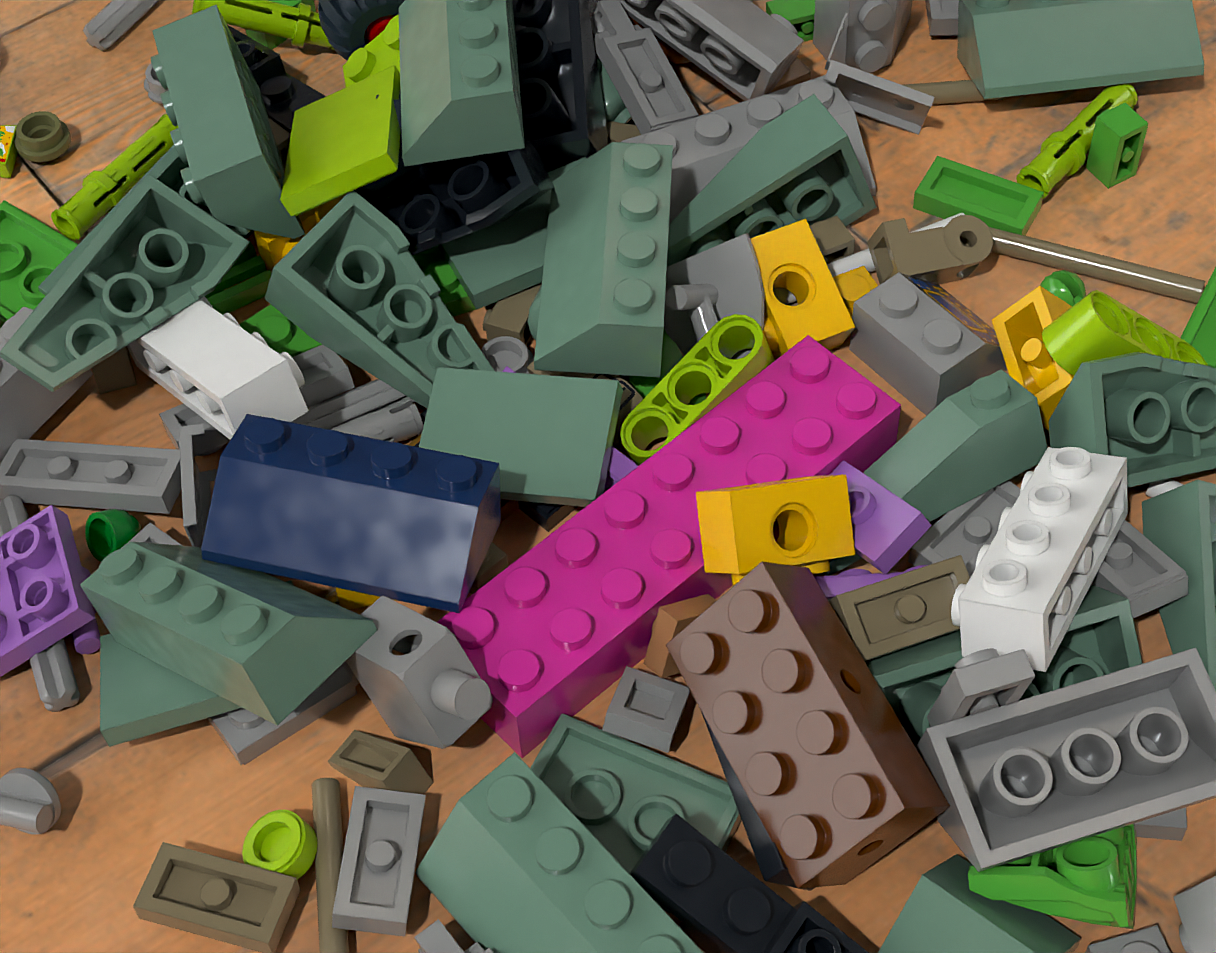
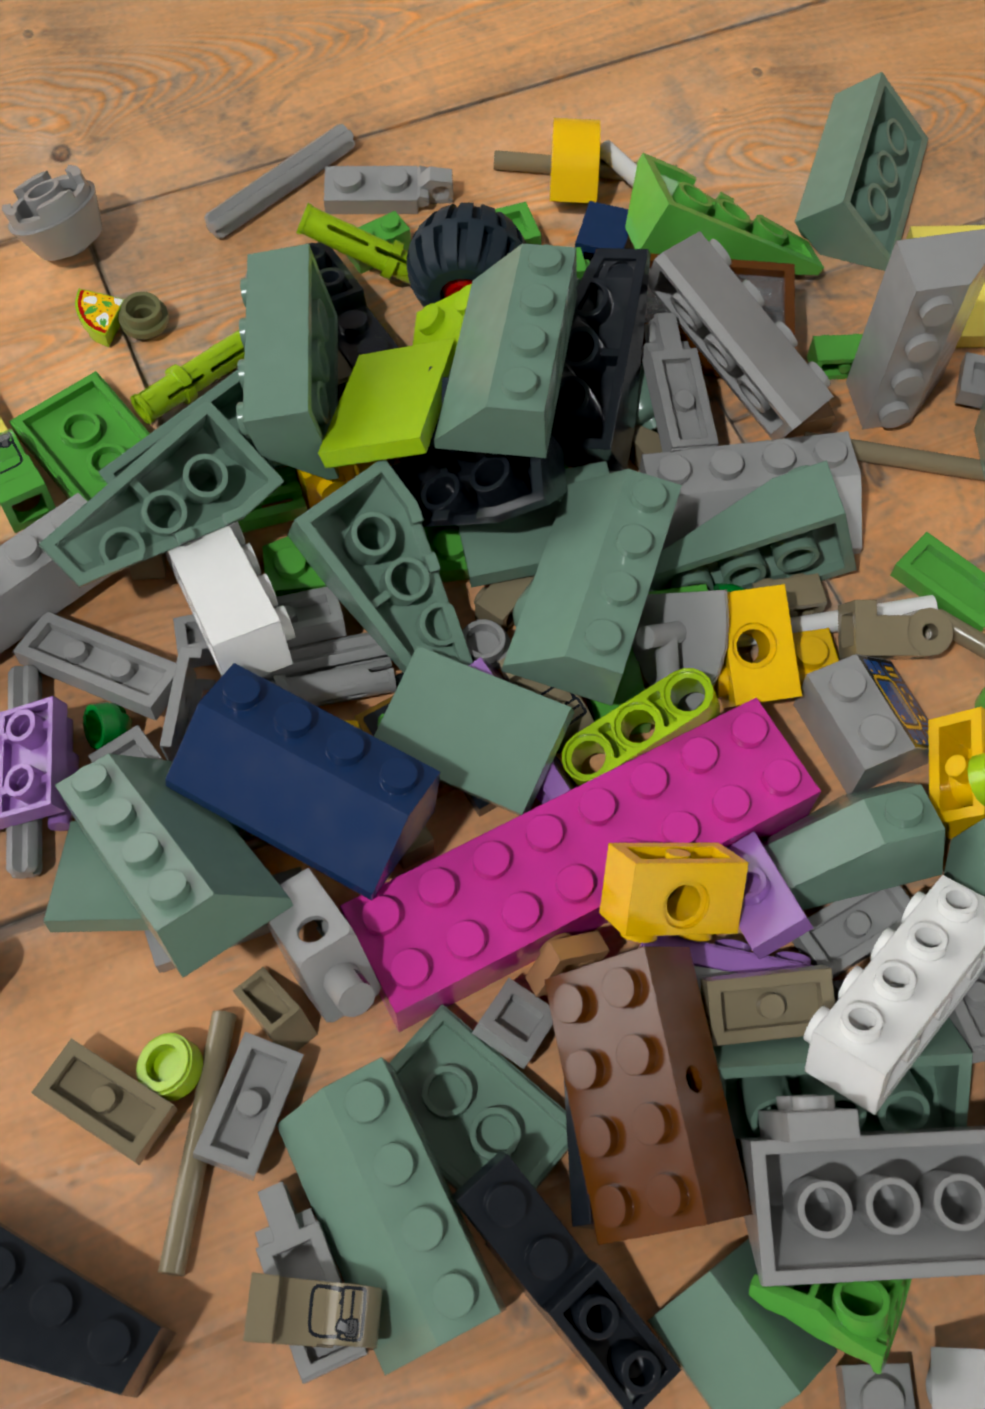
camera: 10 degrees right, 10 degrees up
light grey piece [824,12,935,135] -> none

